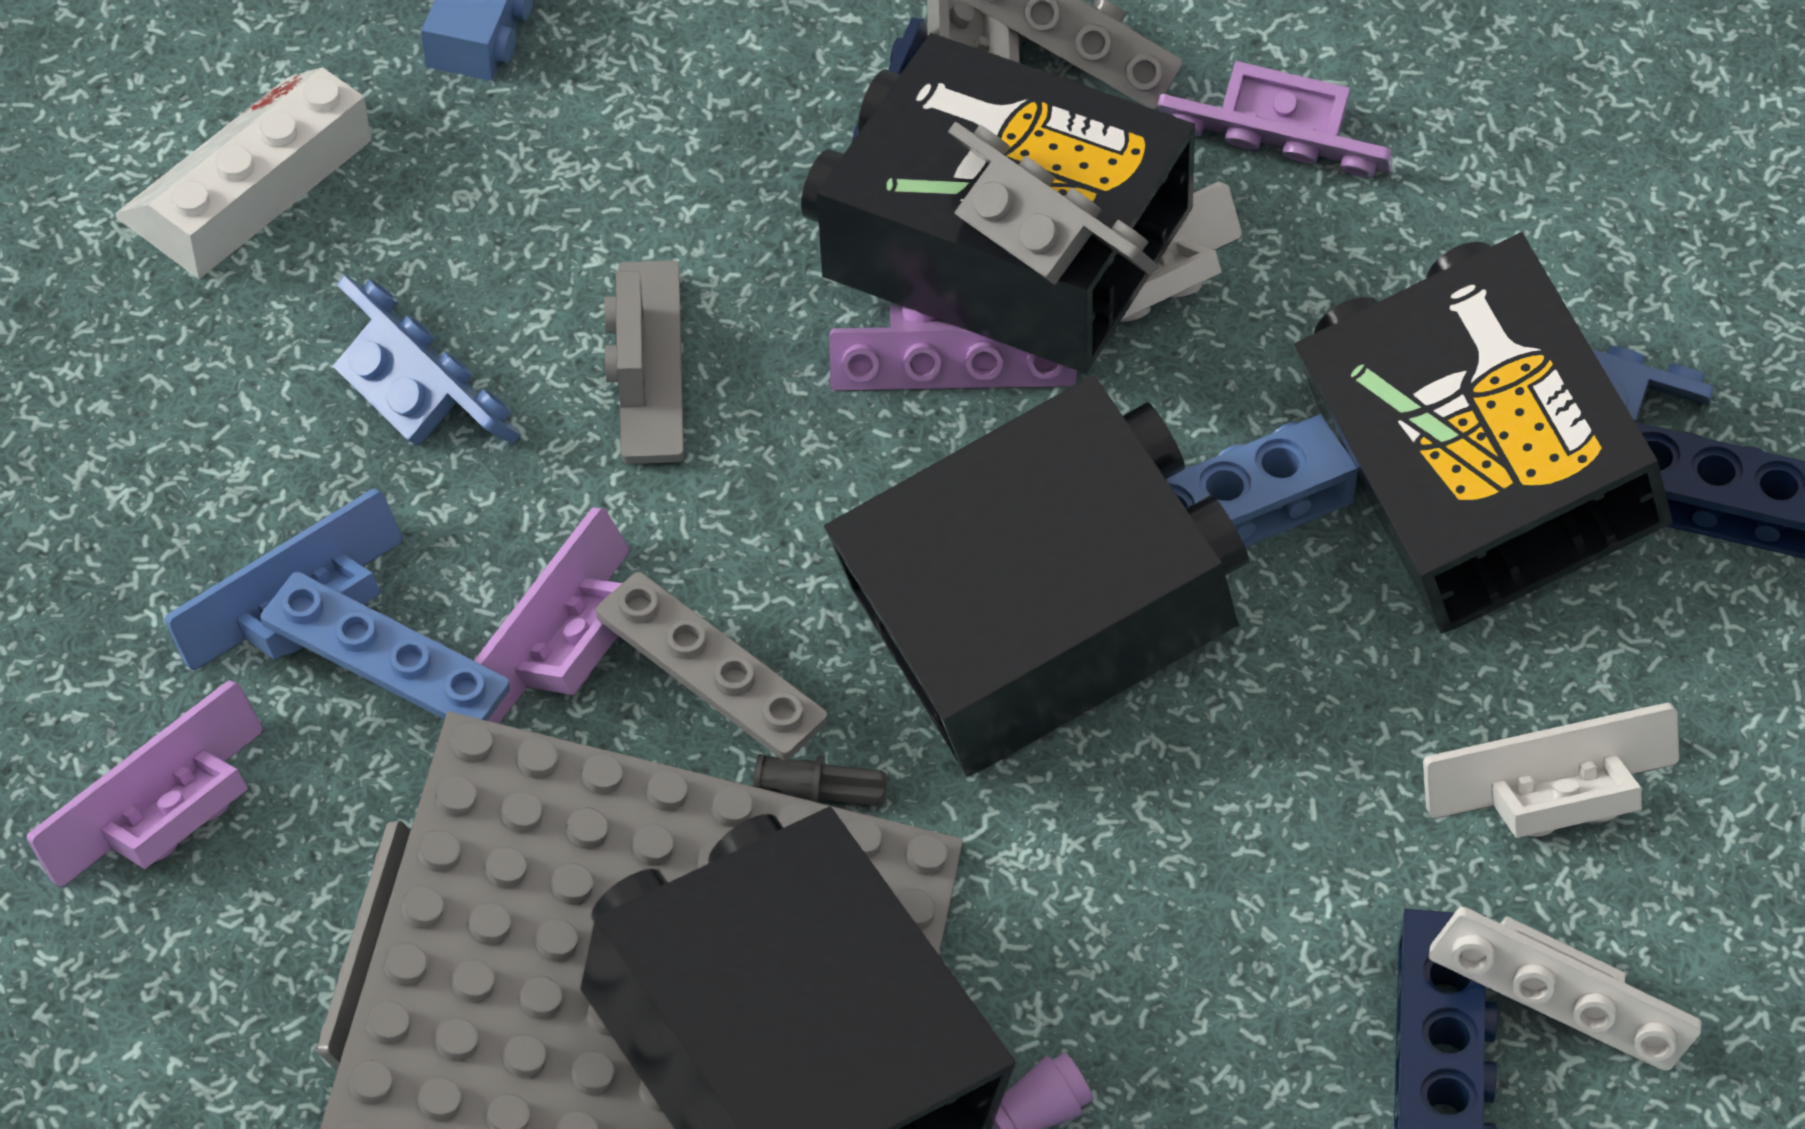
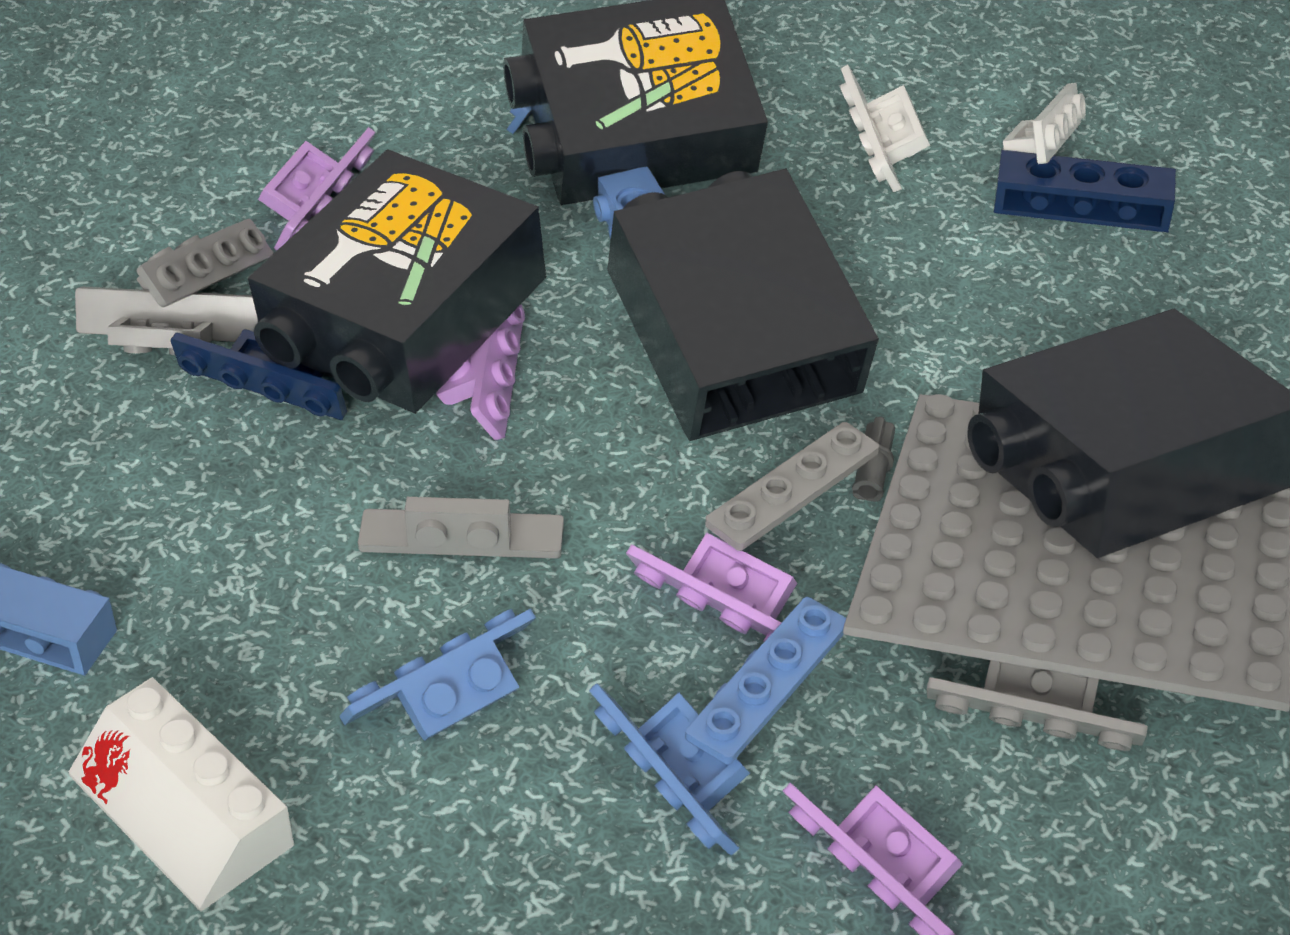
camera: 85 degrees left, 10 degrees down
light grey bracket [948,122,1158,285] -> none

